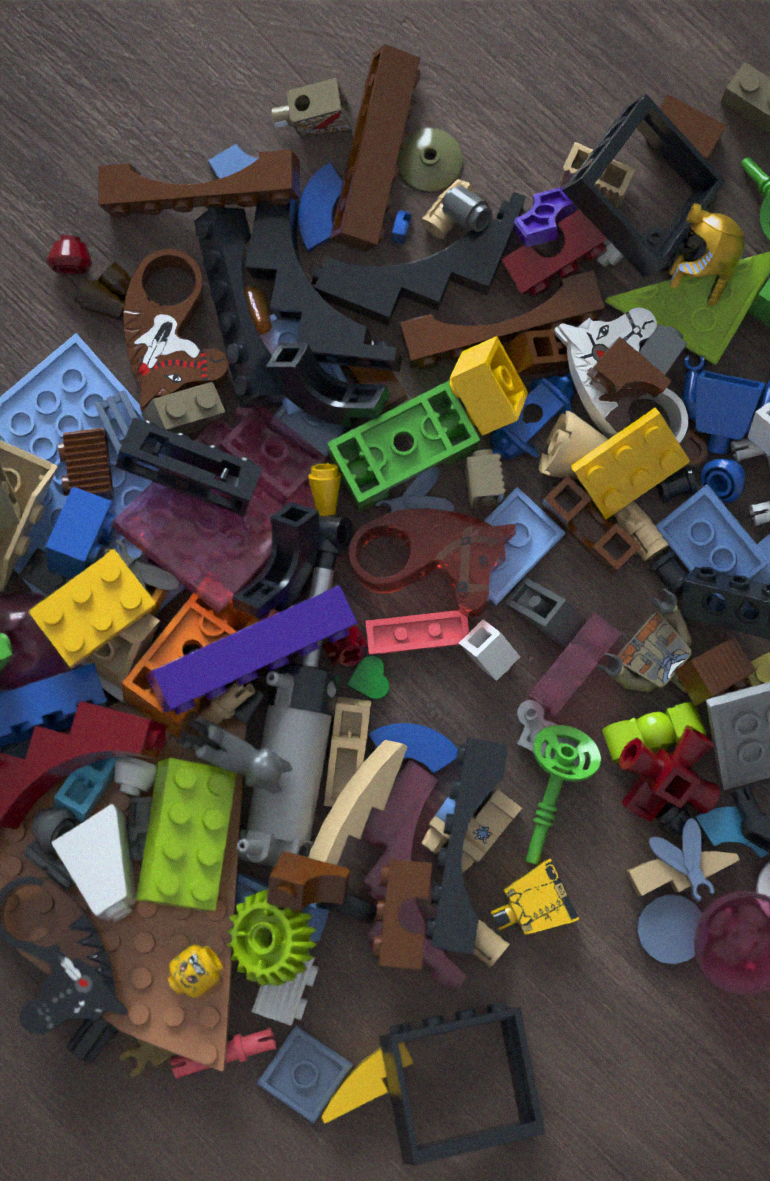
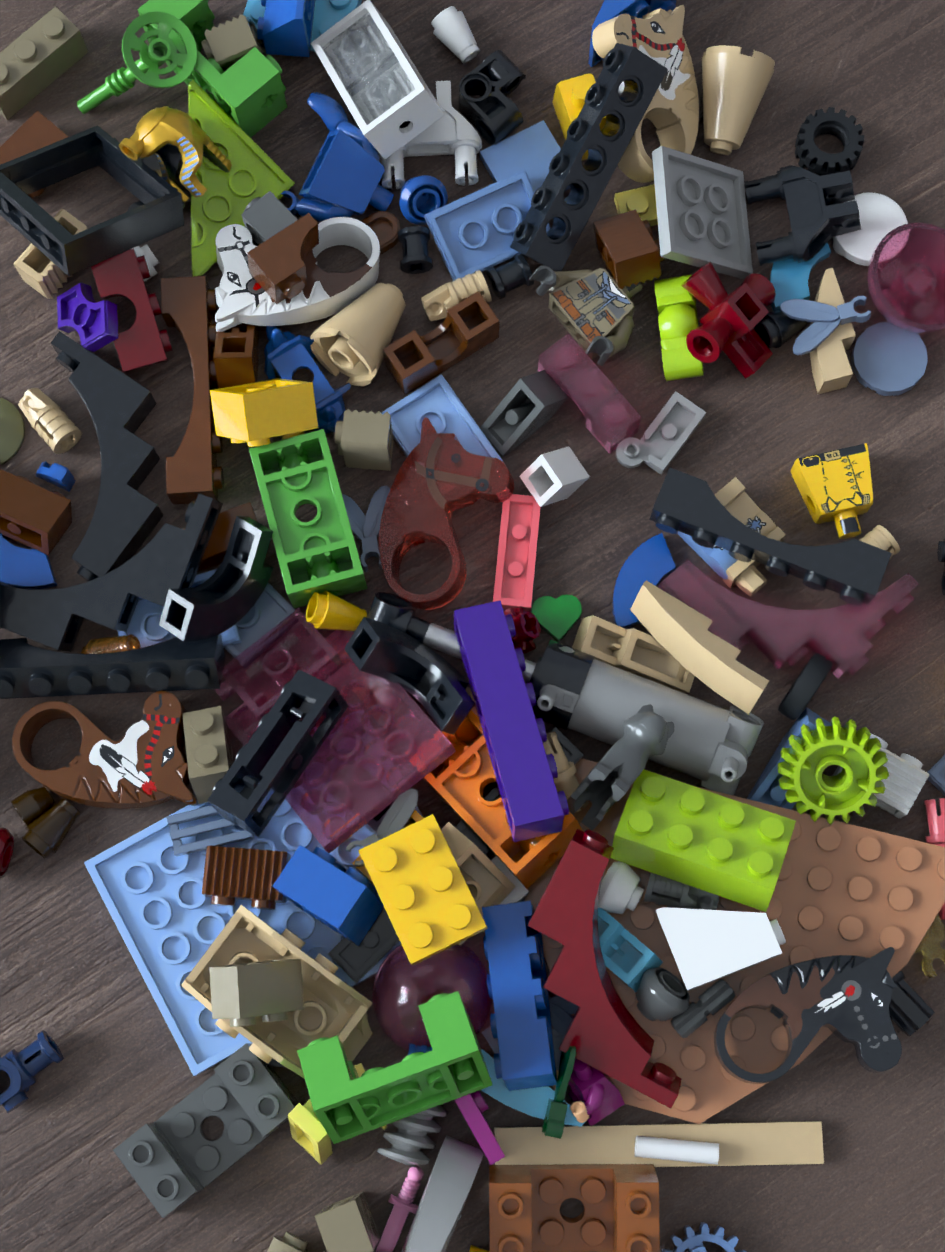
camera: 75 degrees left, 5 degrees down
yellow head [168,944,222,998] -> none
reddish brown arch [267,850,350,912] -> none
reddish brown arch [372,859,432,970] -> none
dark grey brick [442,186,492,232] -> none
bright green dish [525,725,601,865] -> none
yellow plate [570,408,690,519] -> none

